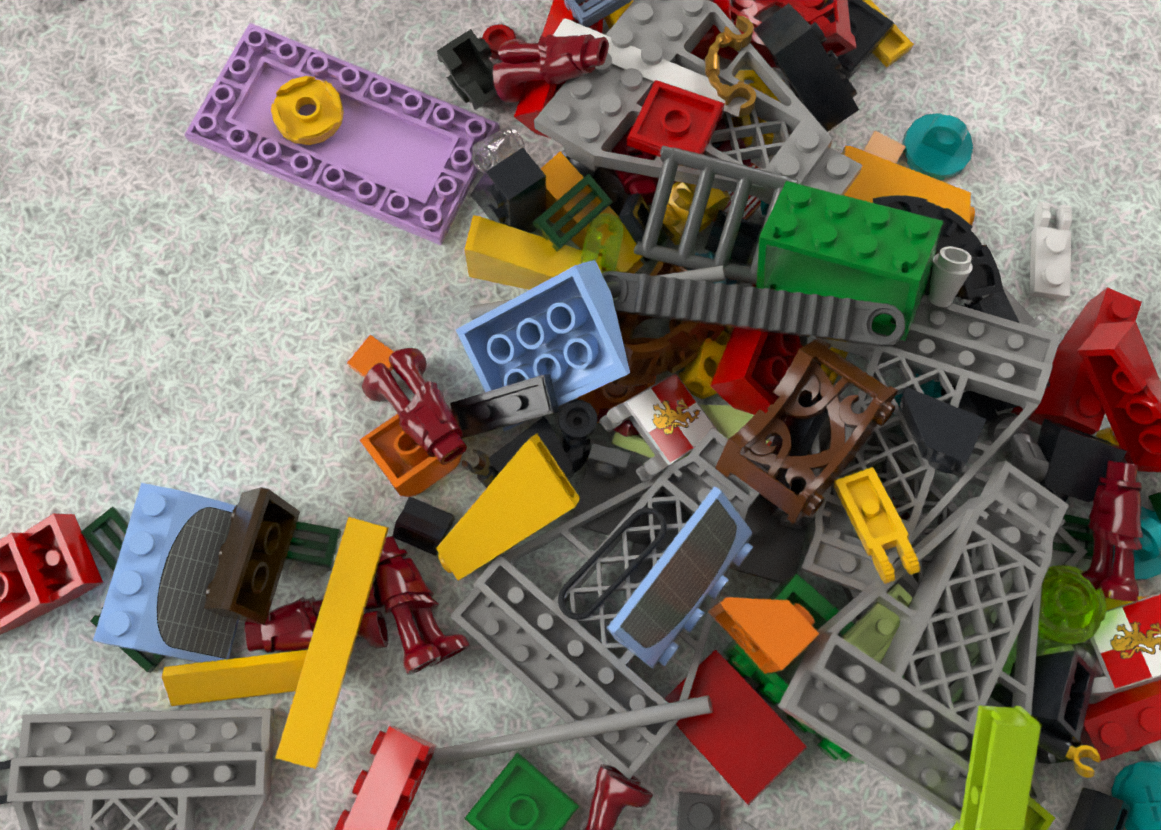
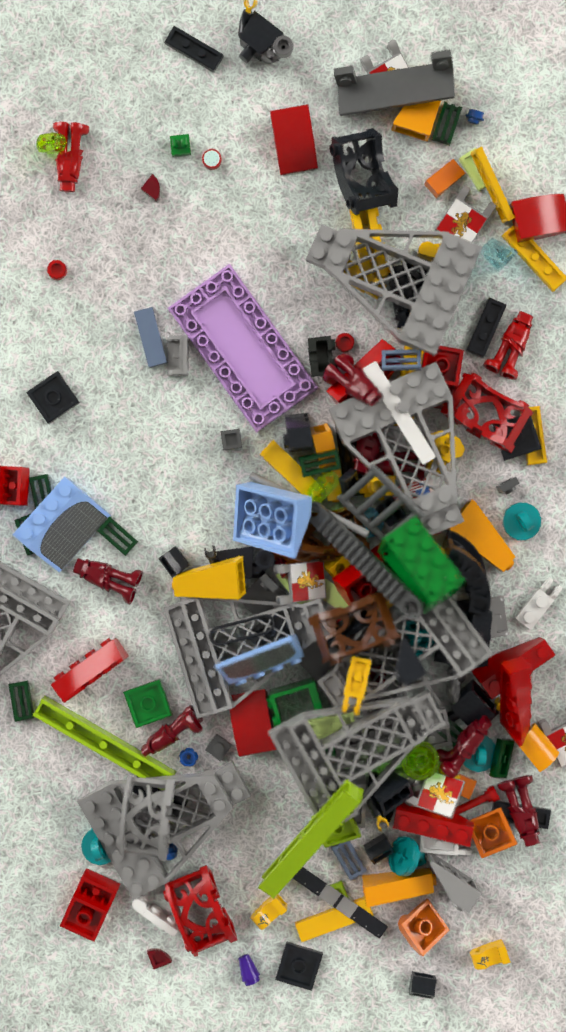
camera: 40 degrees right, 15 degrees up
yellow tile [161,650,308,706] -> none
dark brown slope [204,487,300,625] -> none
yellow tile [271,76,344,145] -> none
yellow tile [275,517,389,769] -> none
orange tile [347,335,394,378] -> none
orange slope [360,414,462,497] -> none
dark red piece [362,348,467,465] -> none
dark red piece [375,536,470,675] -> none
light grey piece [434,696,712,765] -> none
black tile [450,374,559,439] -> none
clear brick [472,129,525,173] -> none
red tile [627,80,725,170] -> none
pearl gold piece [705,16,756,117] -> none
orange slope [708,597,819,674] -> none
black wedge [753,3,859,132] -> none
light nougat tile [863,131,906,163] -> none
white cone [928,246,973,307] -> none
none -> black tile [26,371,80,424]
none -> sand blue tile [134,307,168,368]
none -> light grey hinge [167,335,189,376]
none -> dark grey plate [220,429,242,451]
none -> dark grey plate [496,477,520,494]

